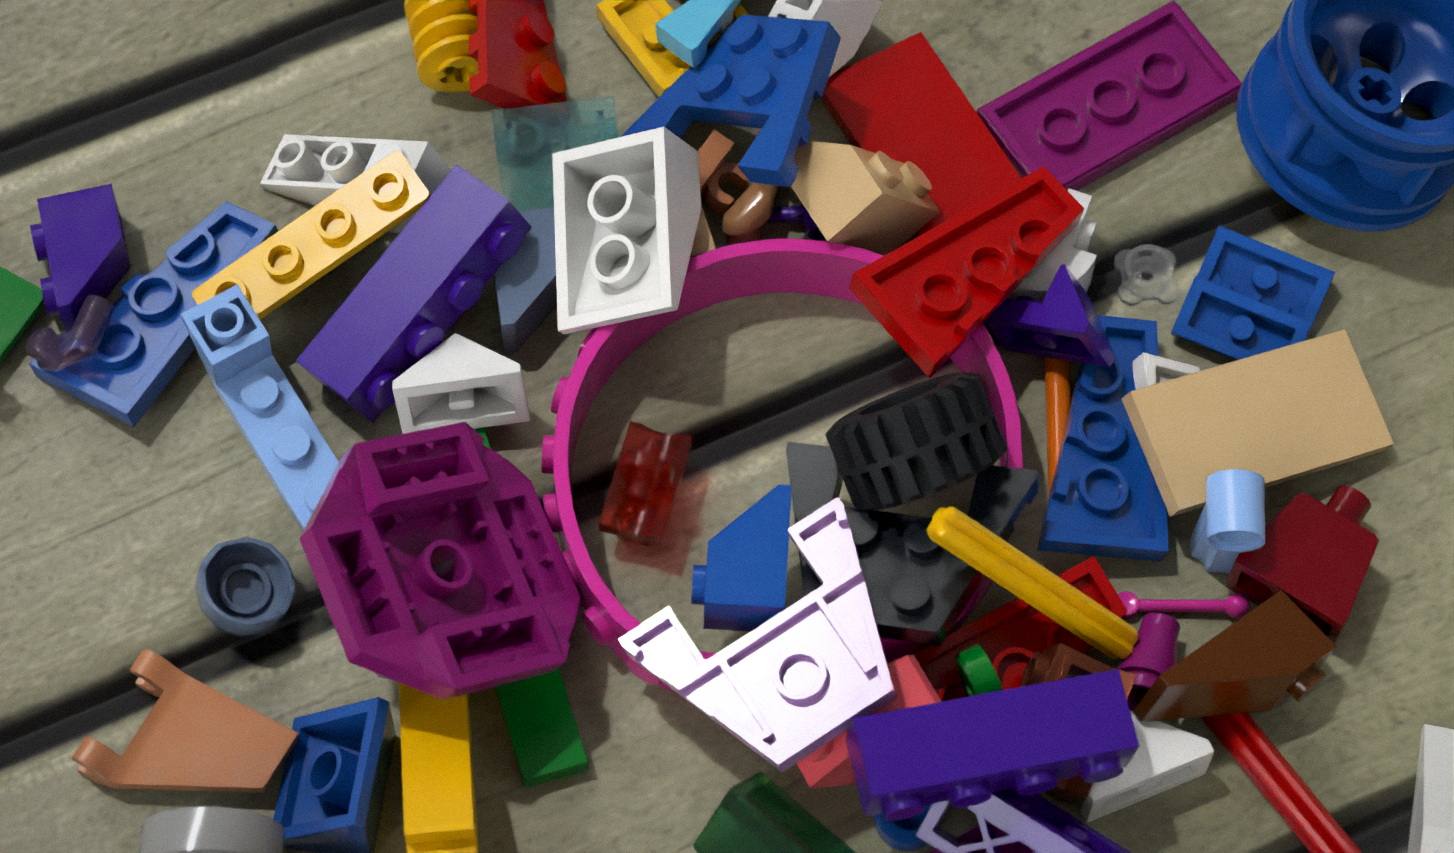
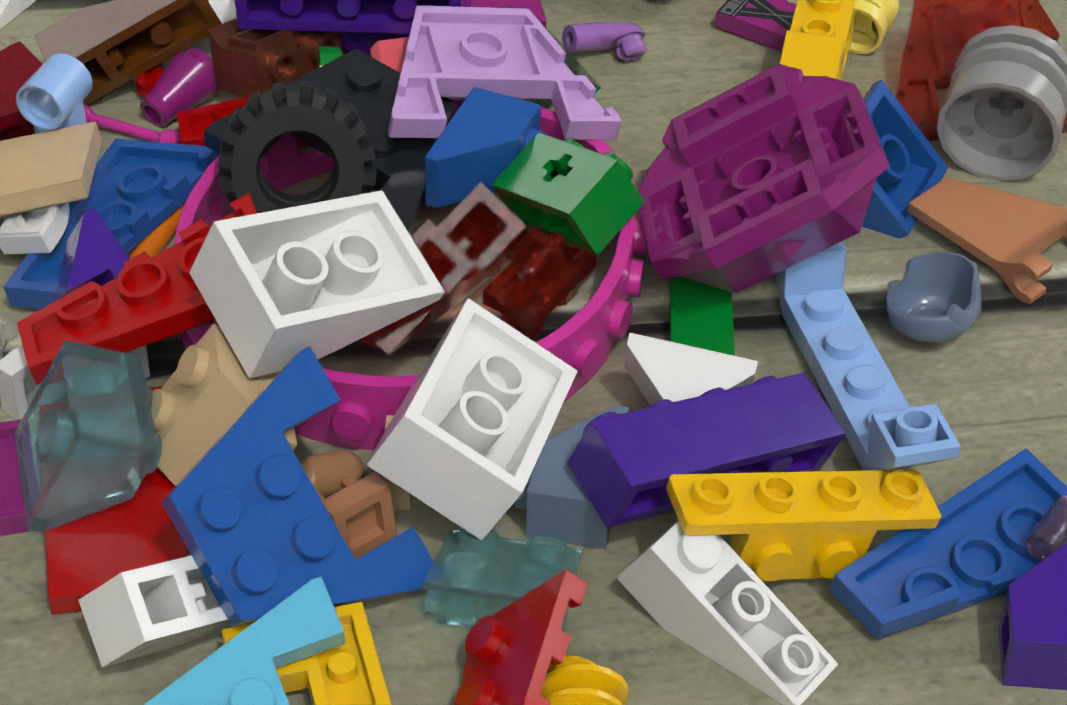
camera: 160 degrees left, 20 degrees down
yellow axle [927,507,1139,659] -> none
none -> clear light blue slope [14,340,162,533]
none -> white slope [189,190,445,379]
none -> clear red slope [360,182,536,355]
none -> green brick [492,132,644,256]

